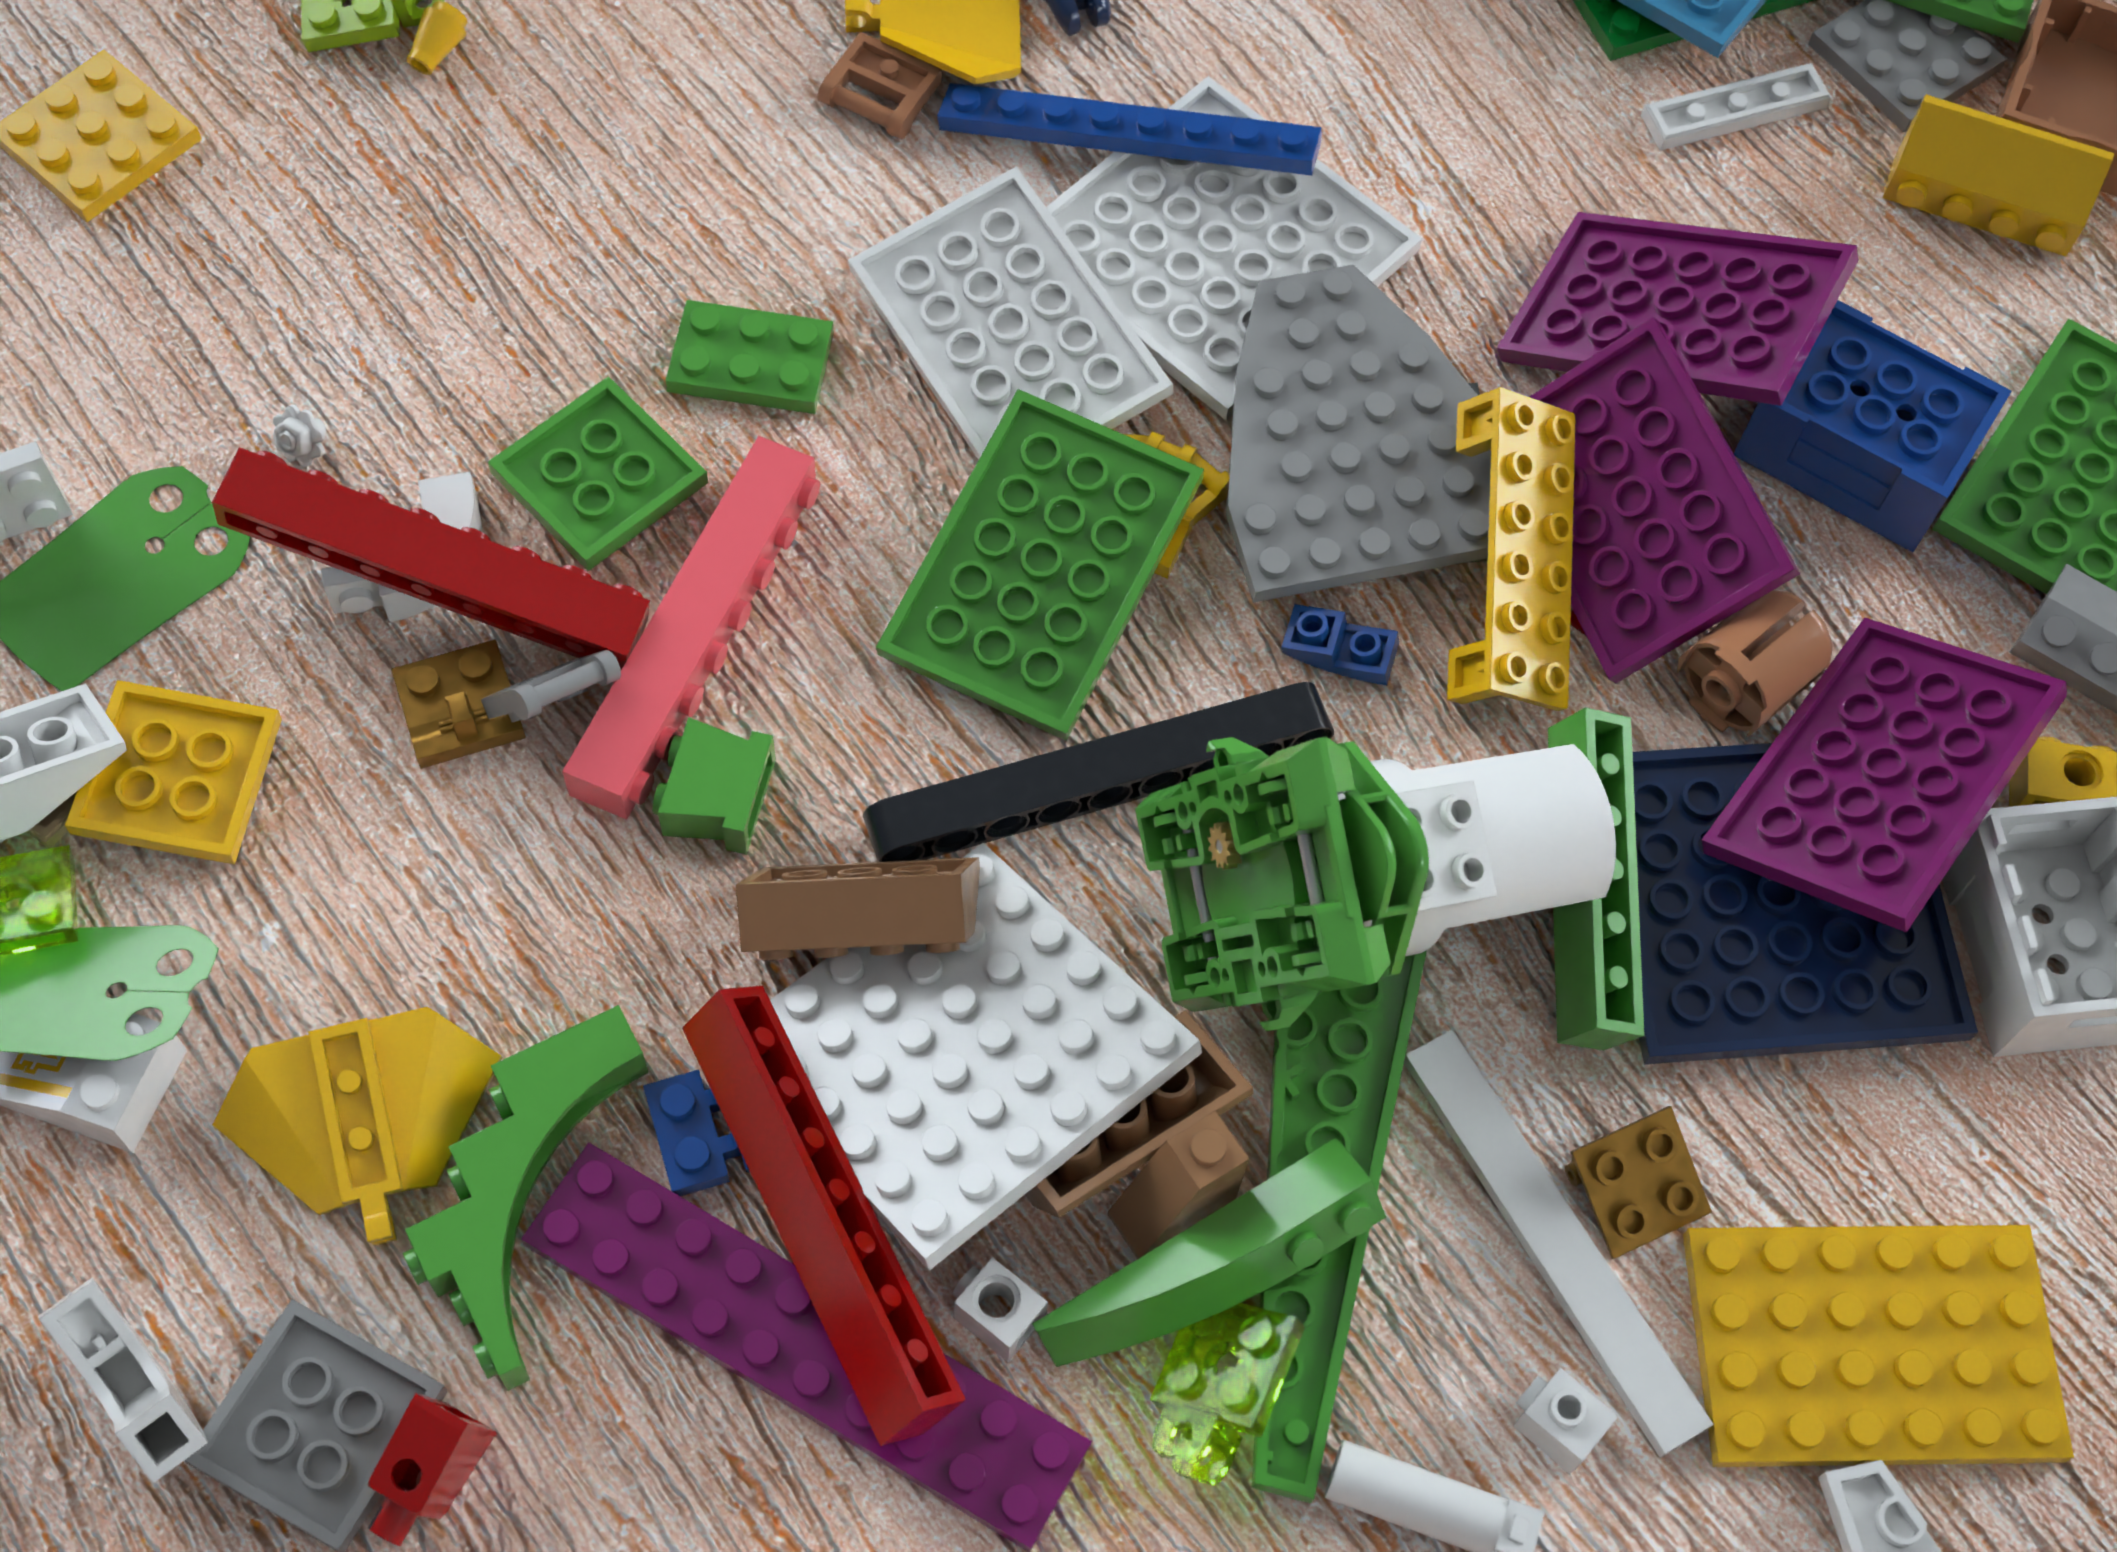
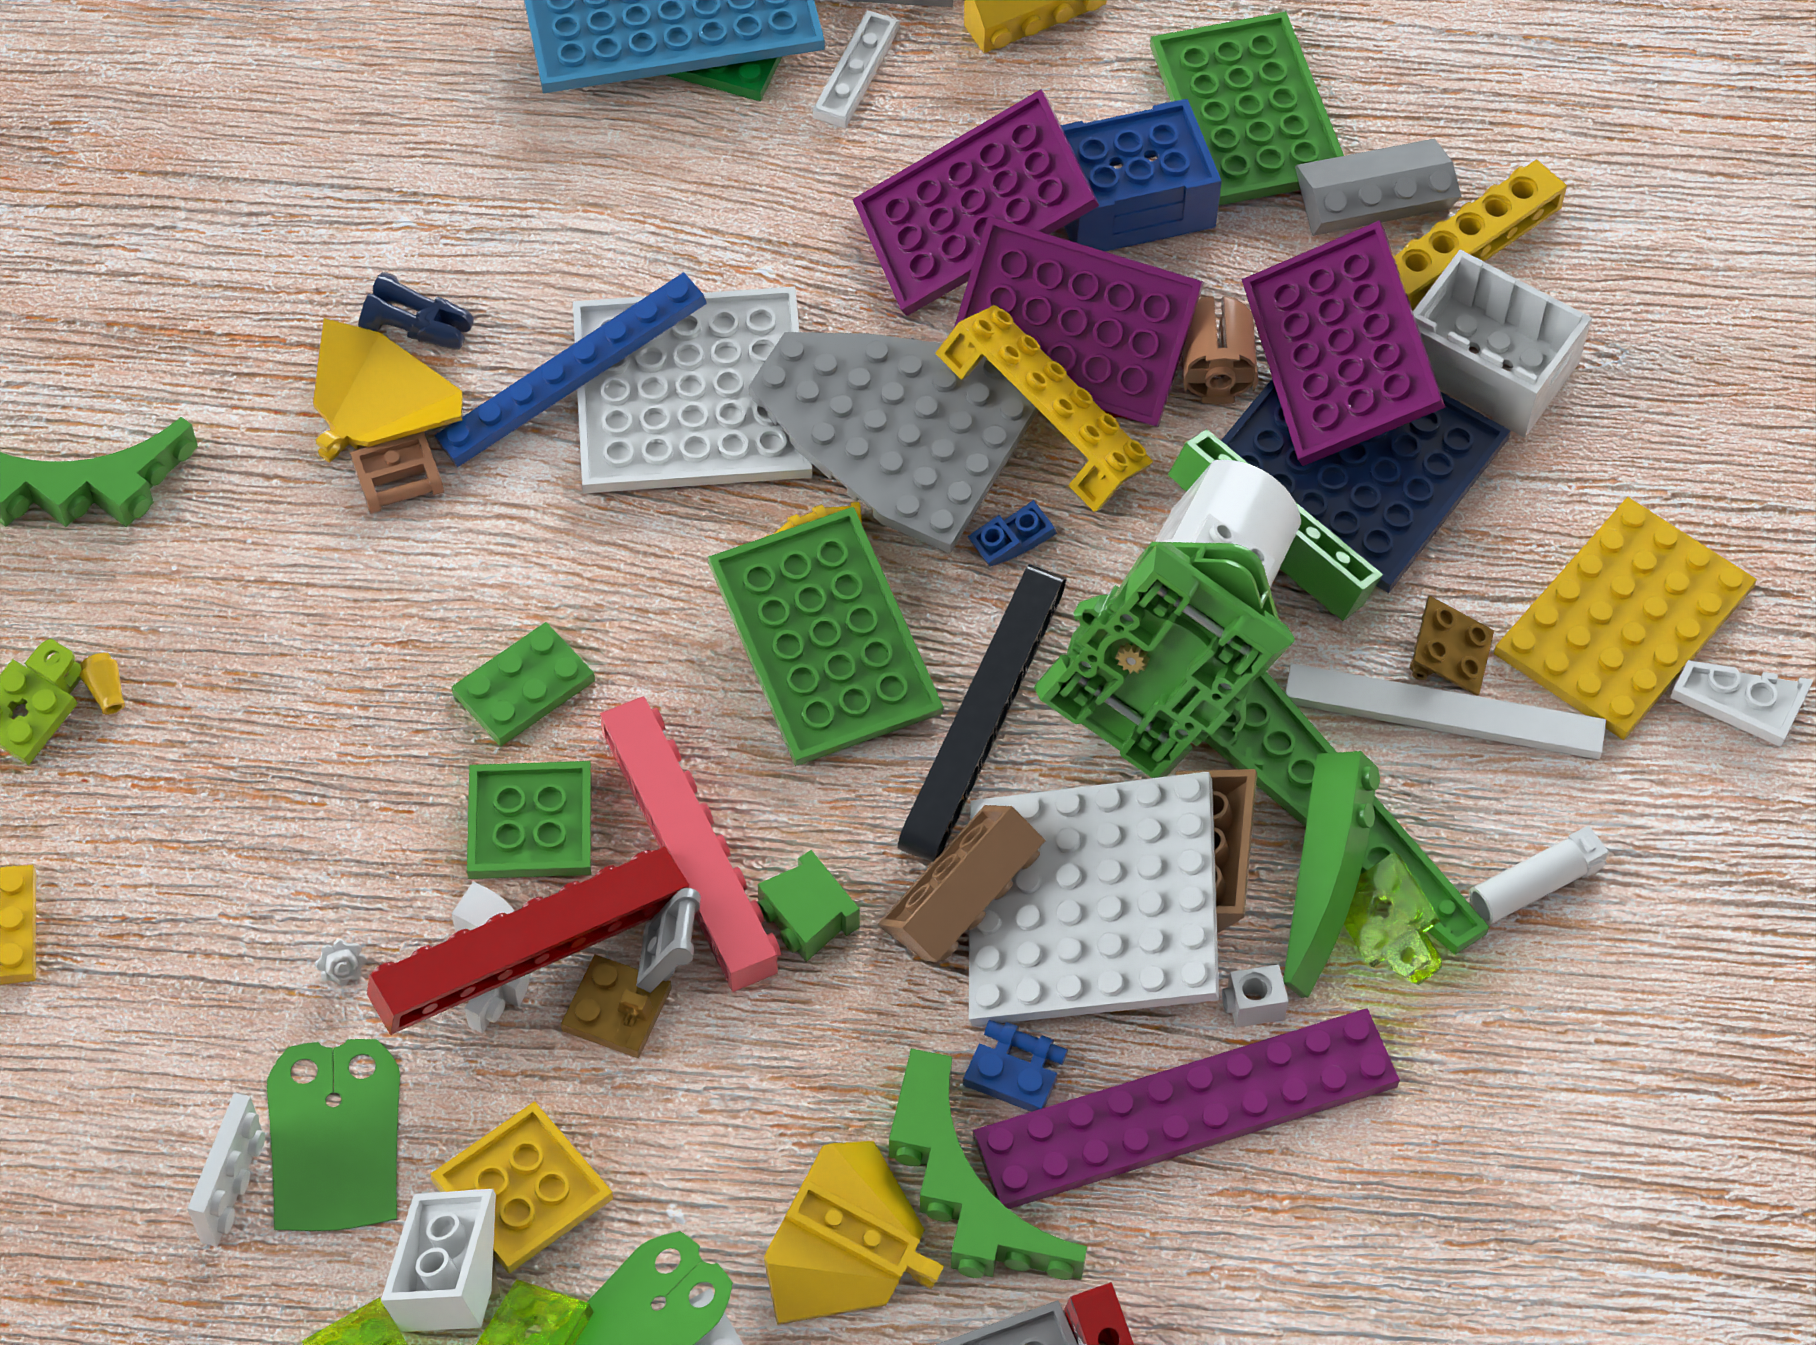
camera: 45 degrees left, 5 degrees down
red brick [682,985,966,1446] -> none
white plate [848,166,1173,460] -> none
medium nougat slope [1107,1110,1250,1259] -> none
white brick [1513,1367,1618,1474] -> none

